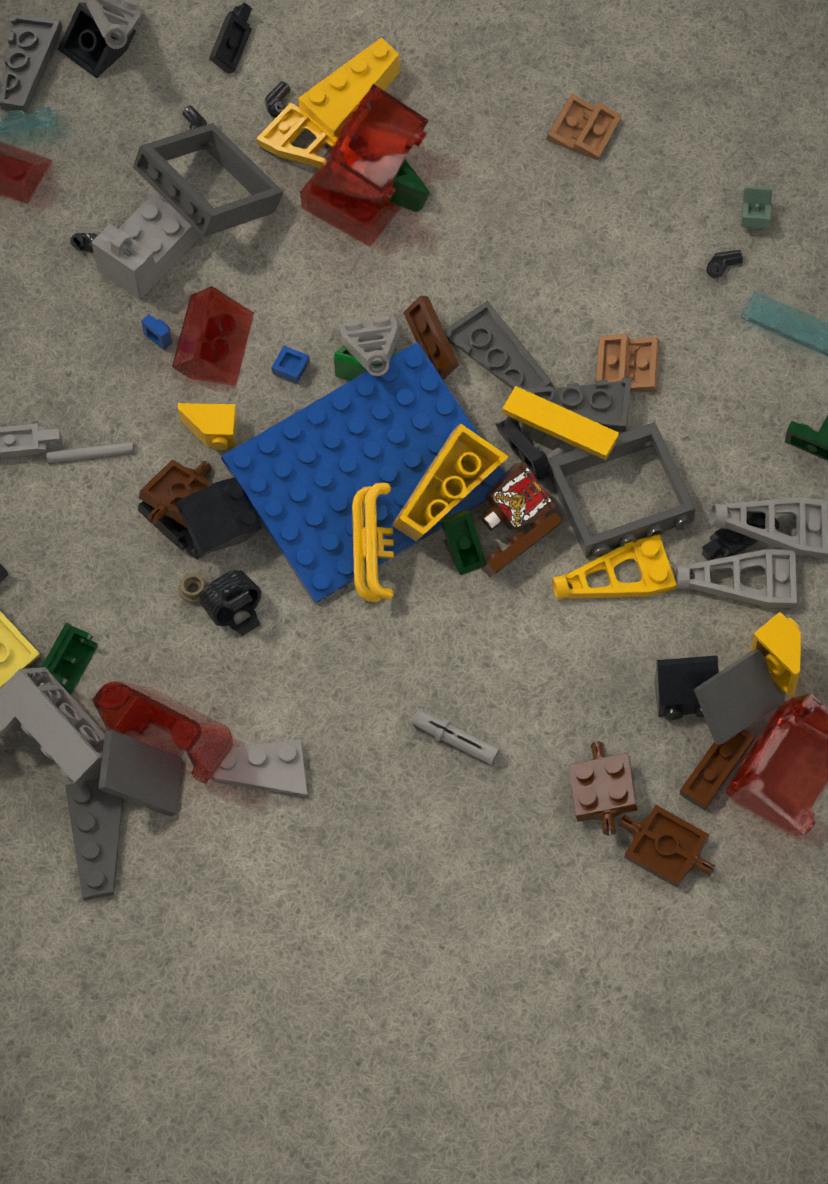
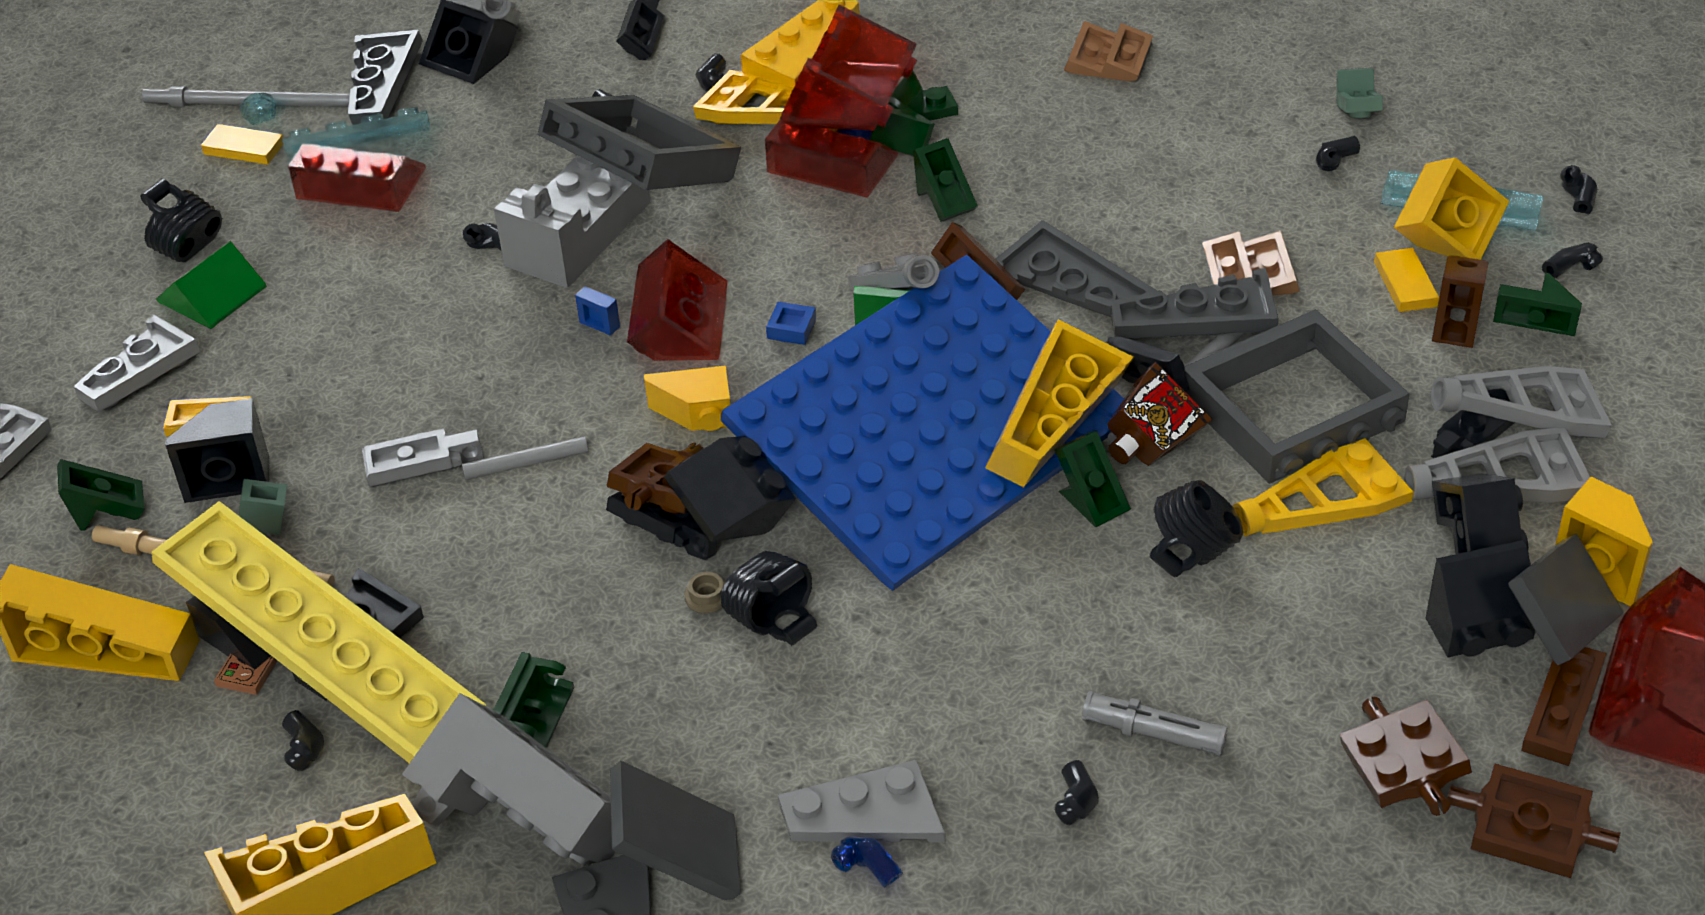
camera: 10 degrees left, 20 degrees down
clear red windscreen [92,681,234,785] -> none
yellow piece [352,483,394,603] -> none
reddish brown plate [483,512,562,578] -> none
yellow tile [502,386,619,460] -> none
none -> clear blue arm [831,836,903,888]
none -> dark green slope [889,70,958,121]
none -> dark green slope [913,138,978,222]
none -> black arm [1054,760,1098,825]
none -> black piece [1150,480,1243,577]
none -> yellow tile [1374,248,1439,312]
none -> yellow slope [1393,157,1509,260]
none -> reddish brown torso [1432,255,1489,348]
none -> black brick [1432,473,1529,554]

